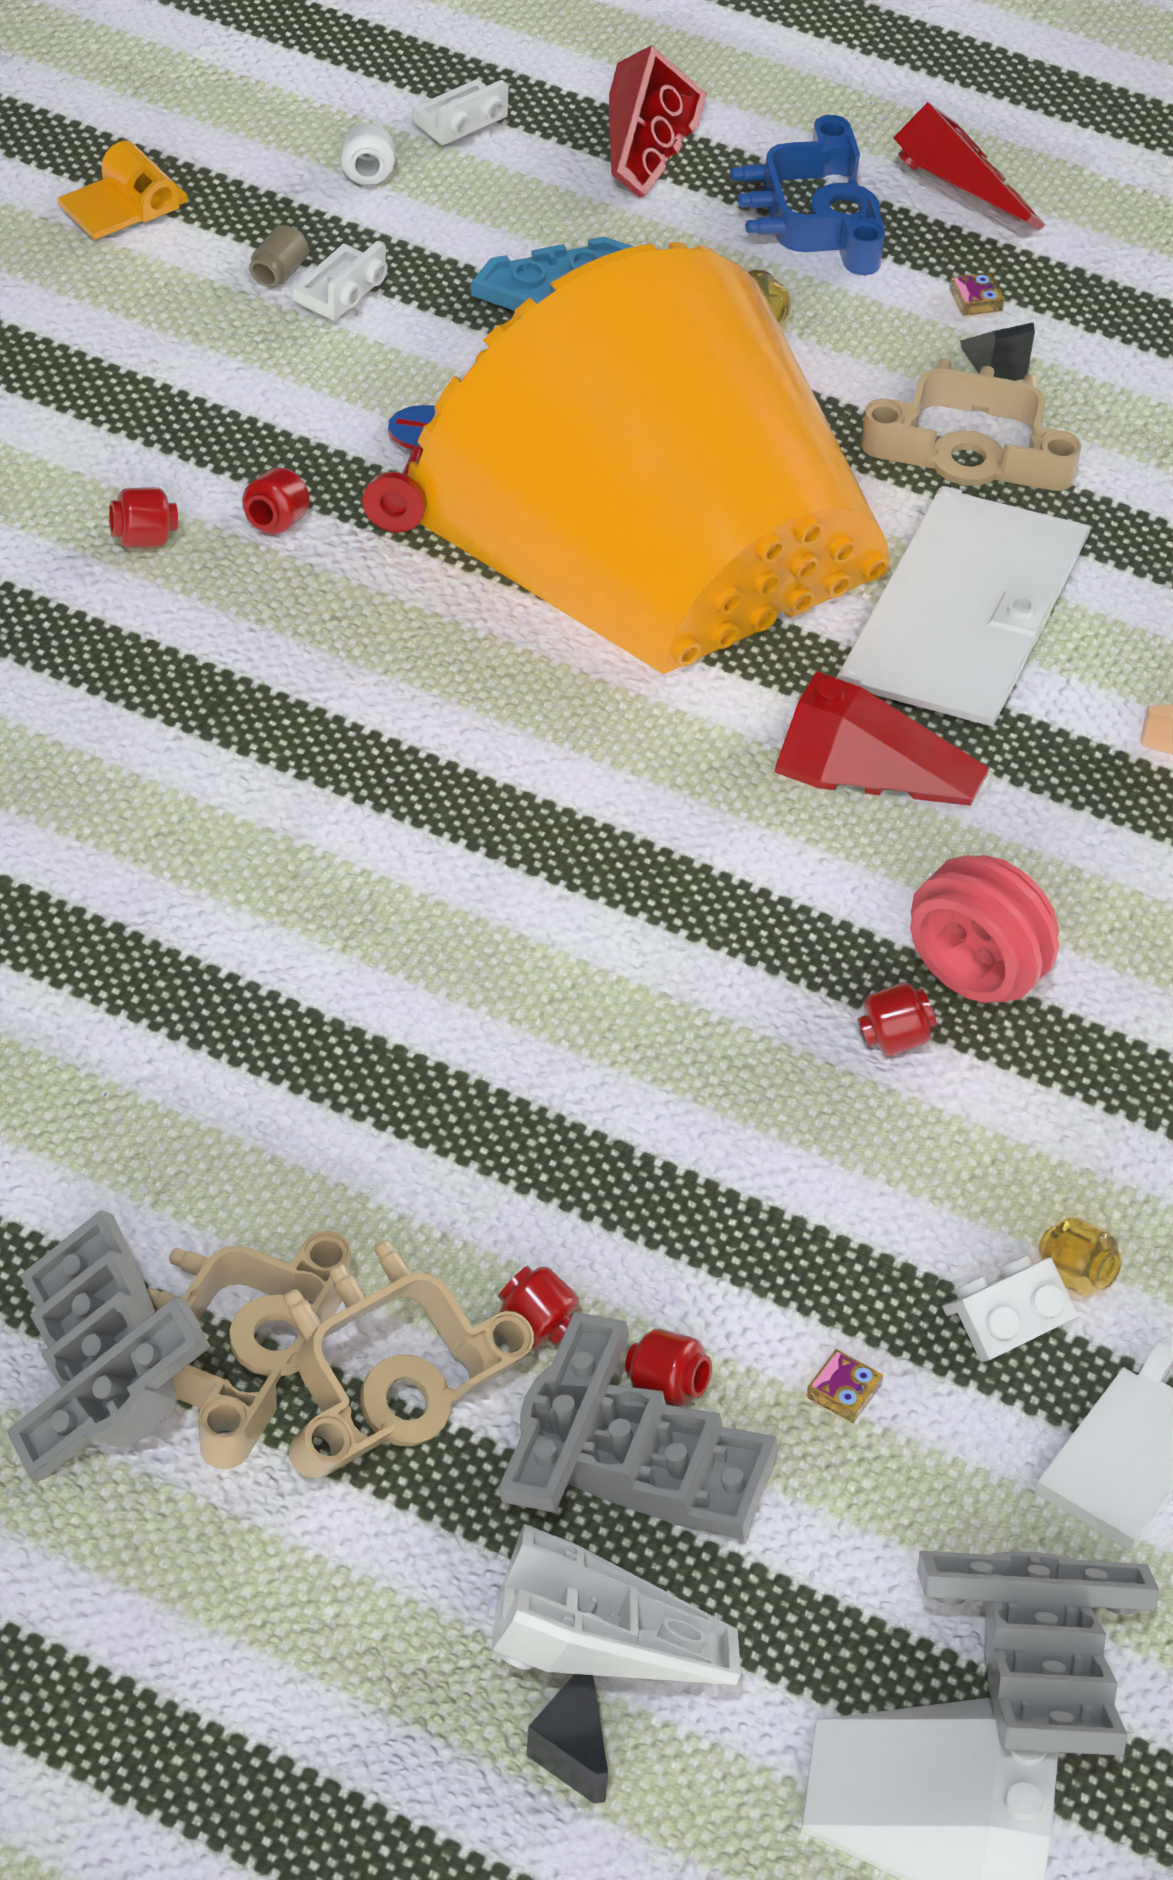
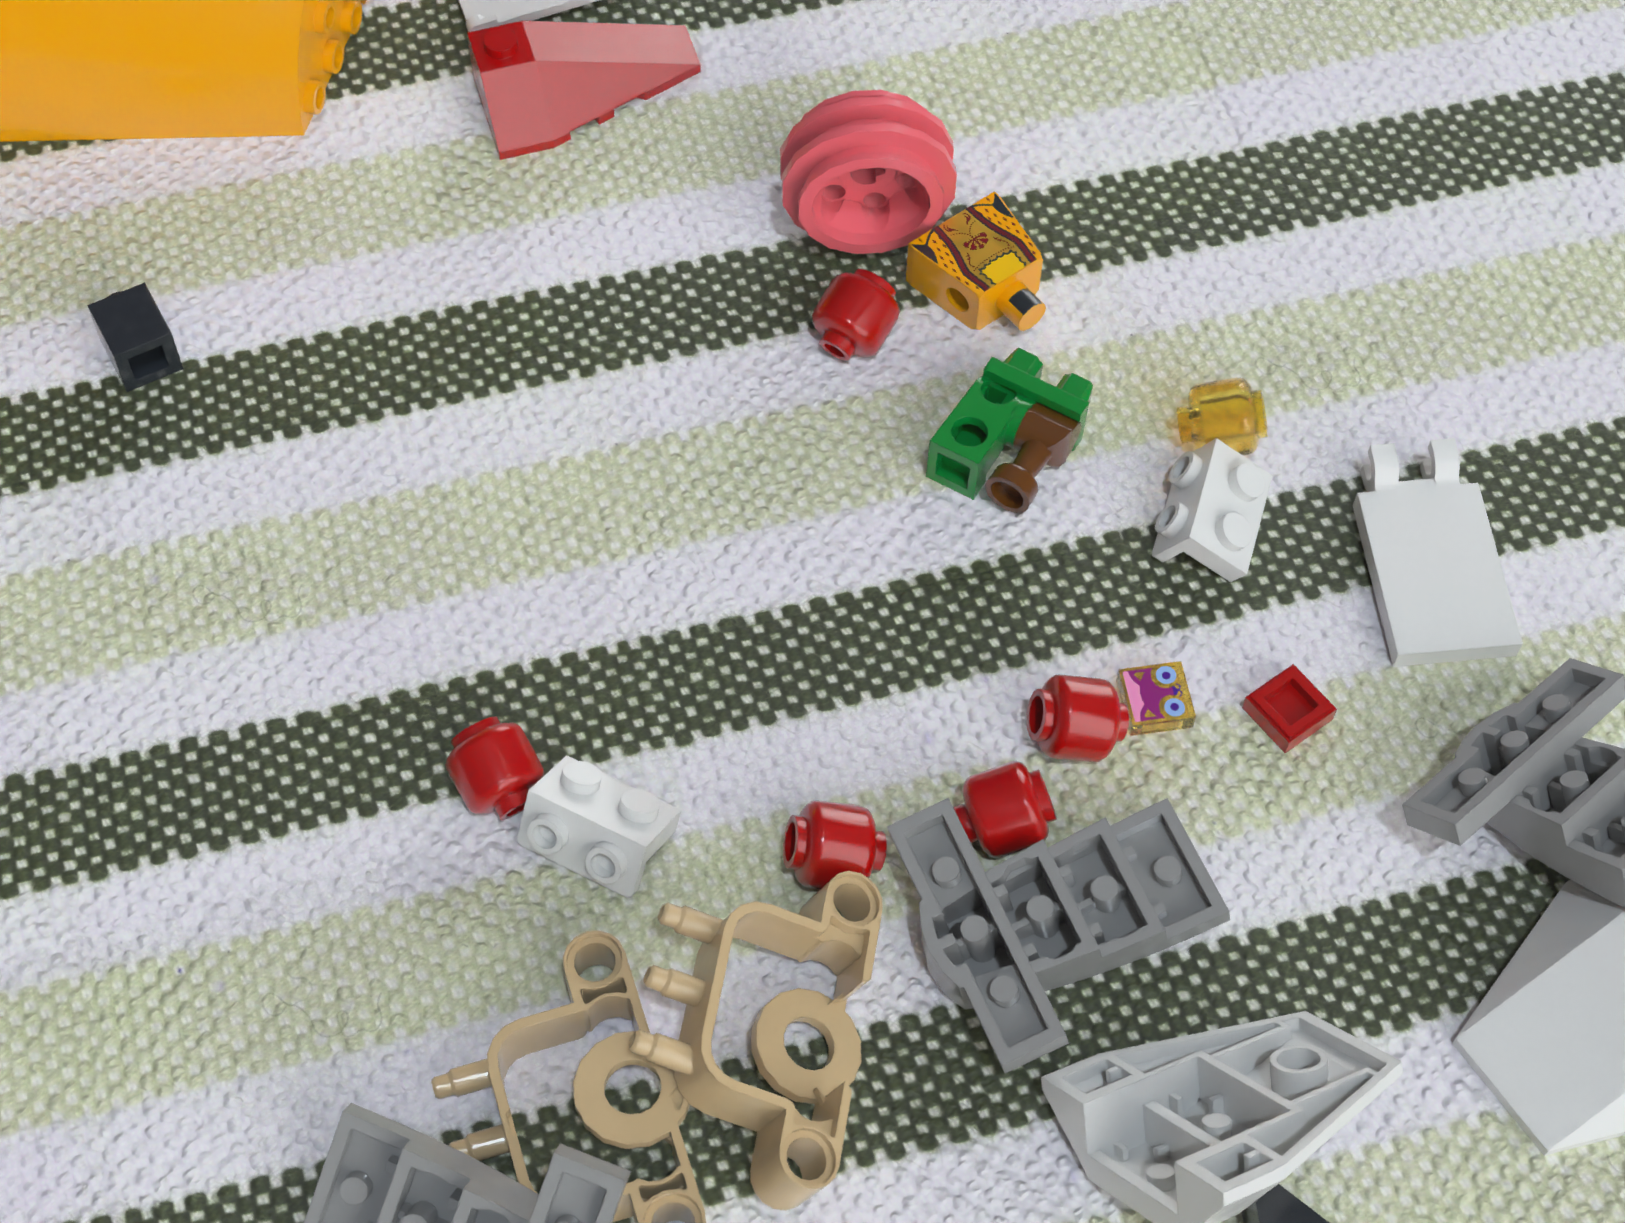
camera: 40 degrees left, 10 degrees up
none -> black brick [87,282,184,392]
none -> red head [445,717,545,820]
none -> white bracket [517,755,682,898]
none -> torso [906,191,1046,331]
none -> green hips [926,348,1093,513]
none -> red head [1027,674,1129,762]
none -> red tile [1242,664,1337,753]

